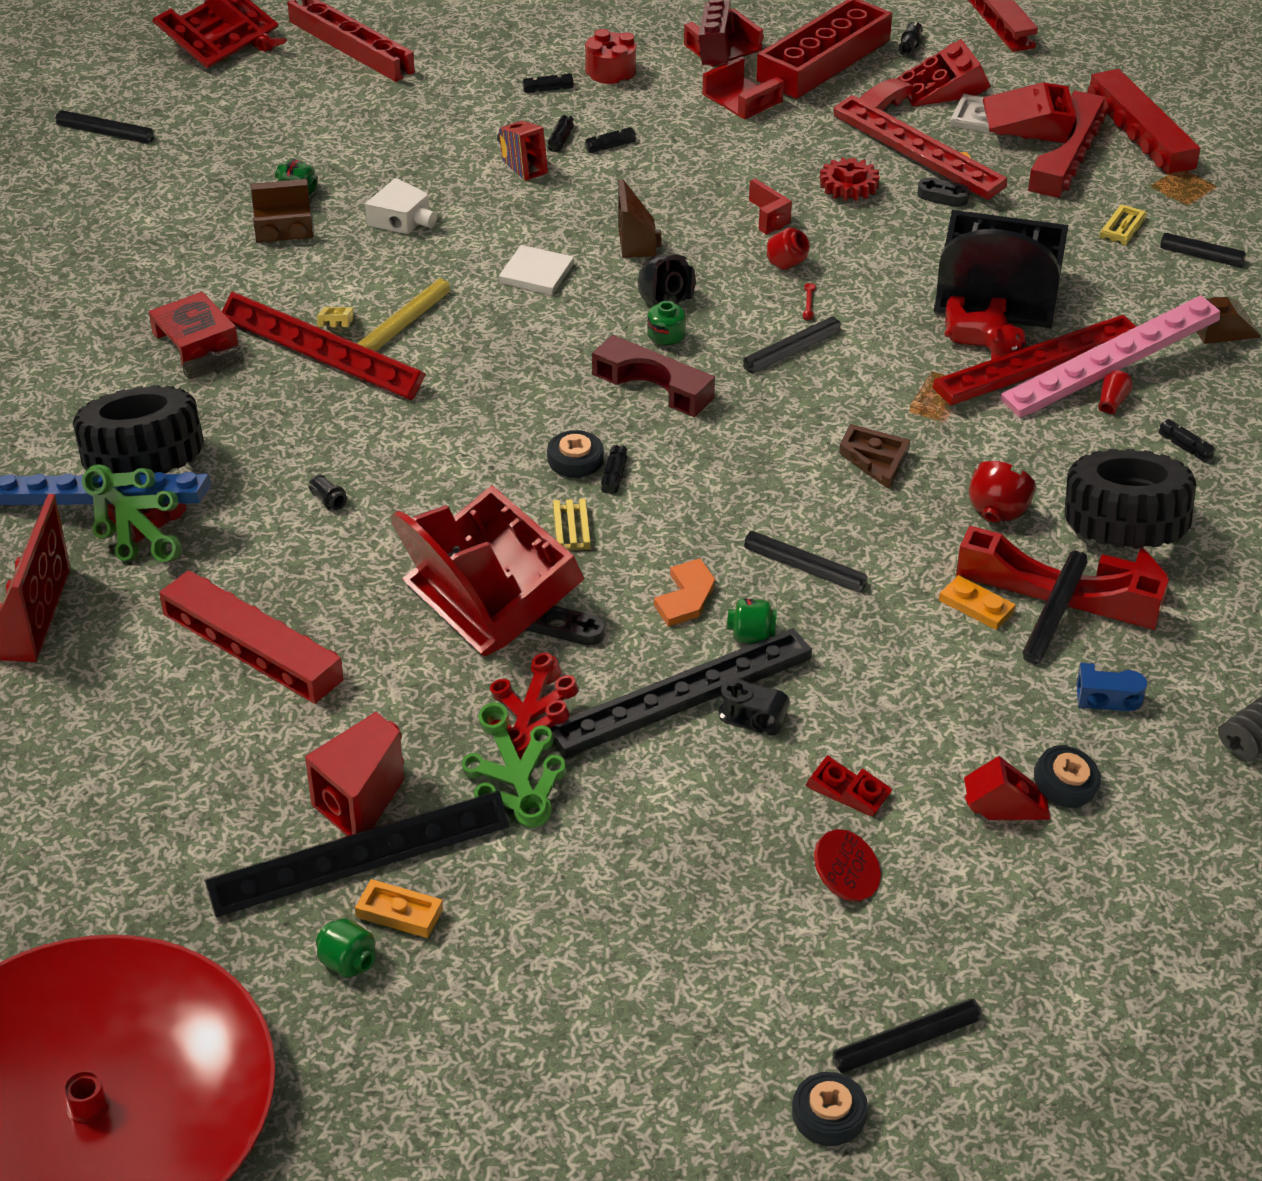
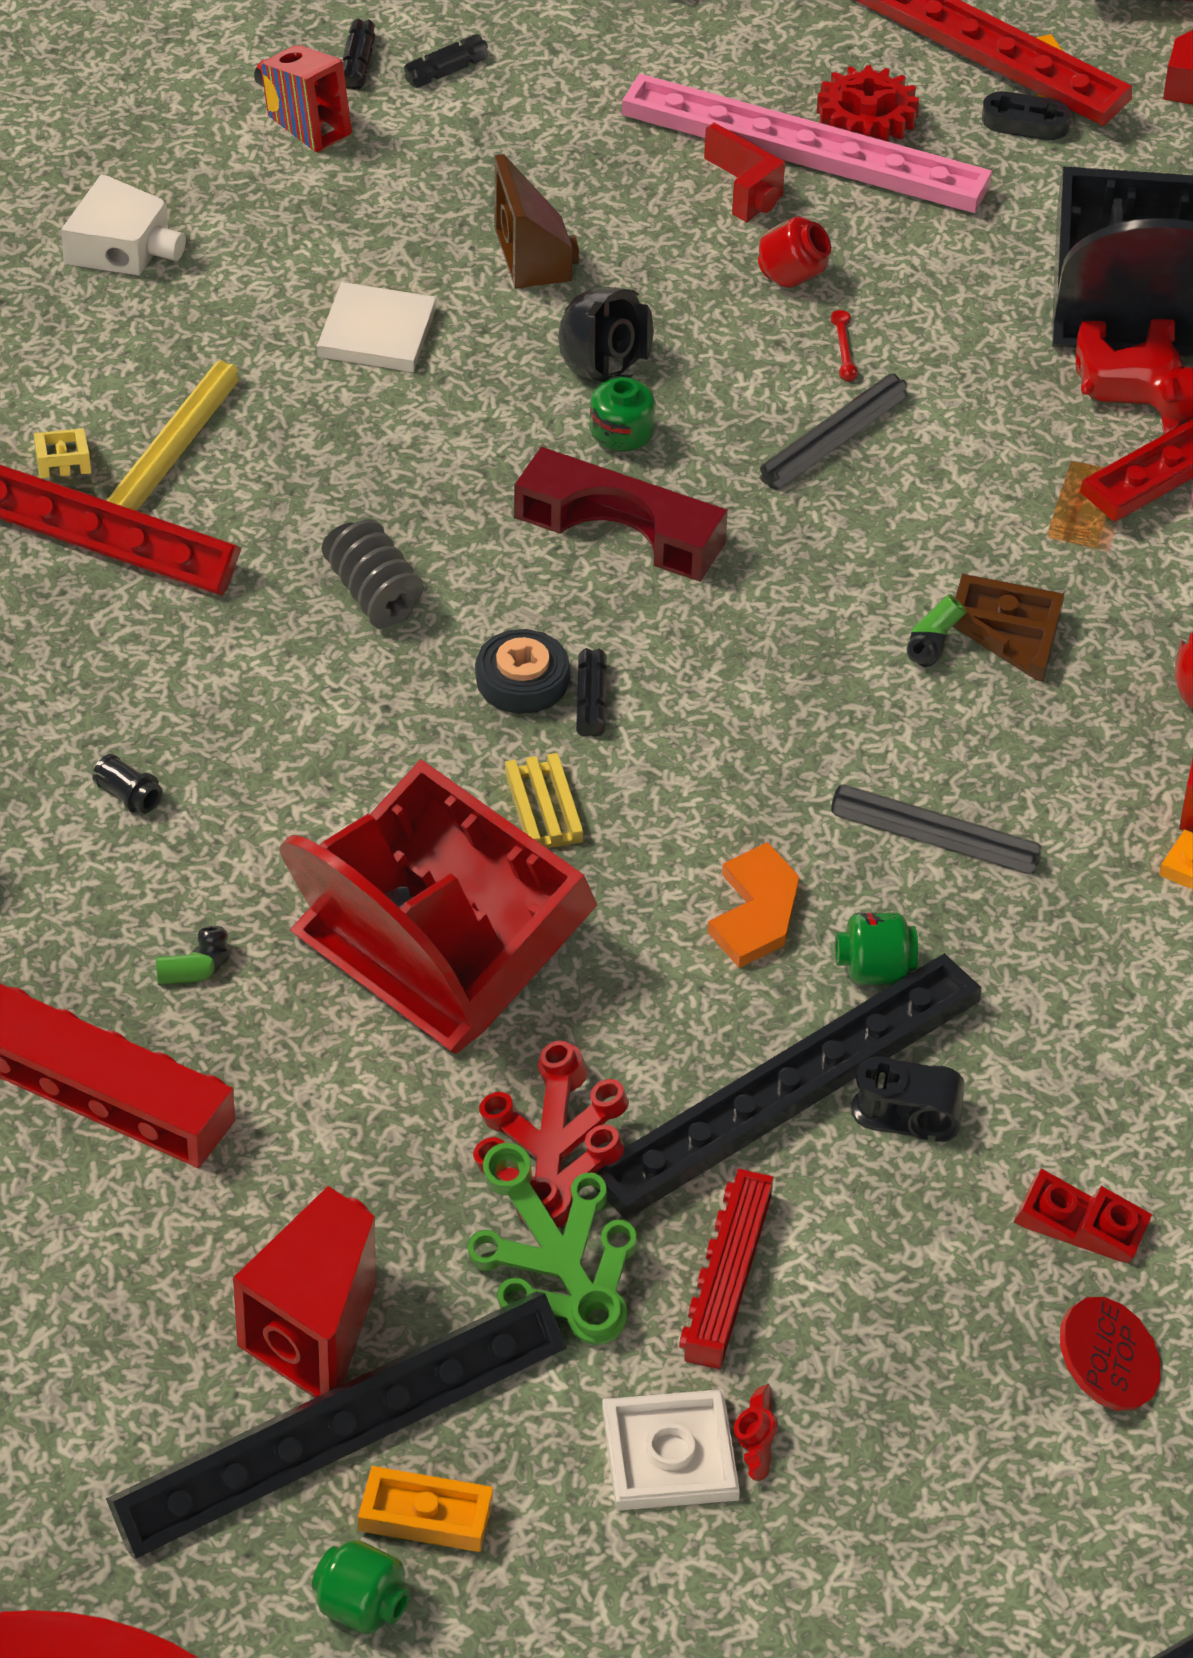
camera: 10 degrees left, 5 degrees up
black beam [526,606,605,645] -> none
none -> arm [156,926,232,985]
none -> dark grey piece [321,519,424,629]
none -> white tile [602,1389,740,1511]
none -> bright pink plate [622,73,992,213]
none -> red piece [679,1168,774,1370]
none -> red piece [734,1383,778,1481]
none -> arm [906,594,967,667]

